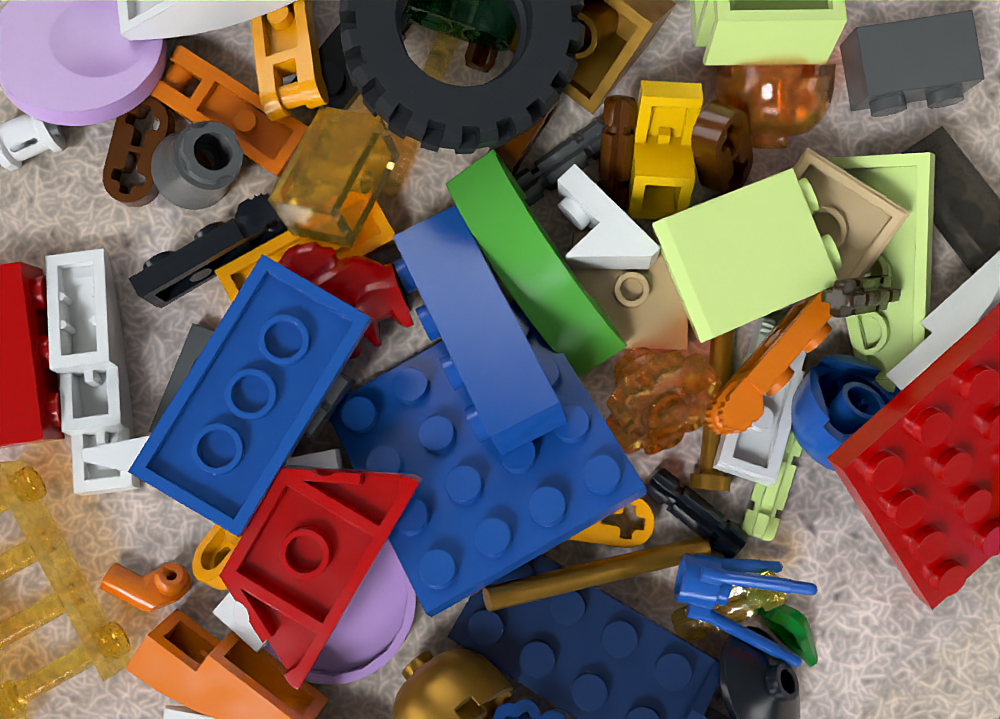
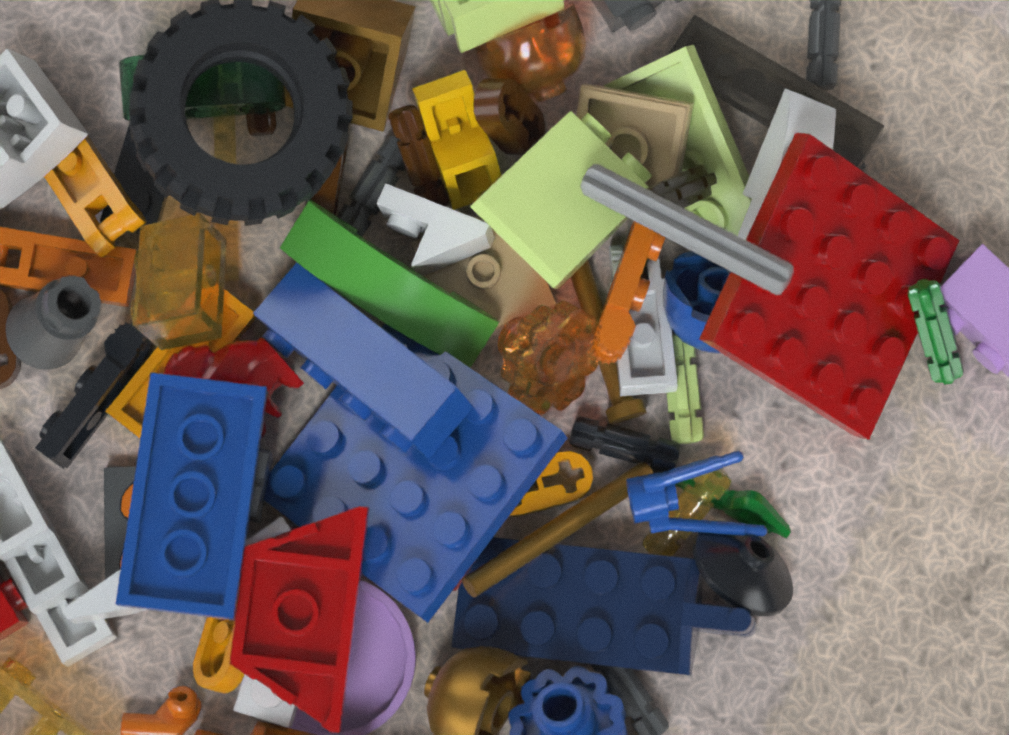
camera: 25 degrees left, 5 degrees down
none -> light grey axle [580,164,793,295]

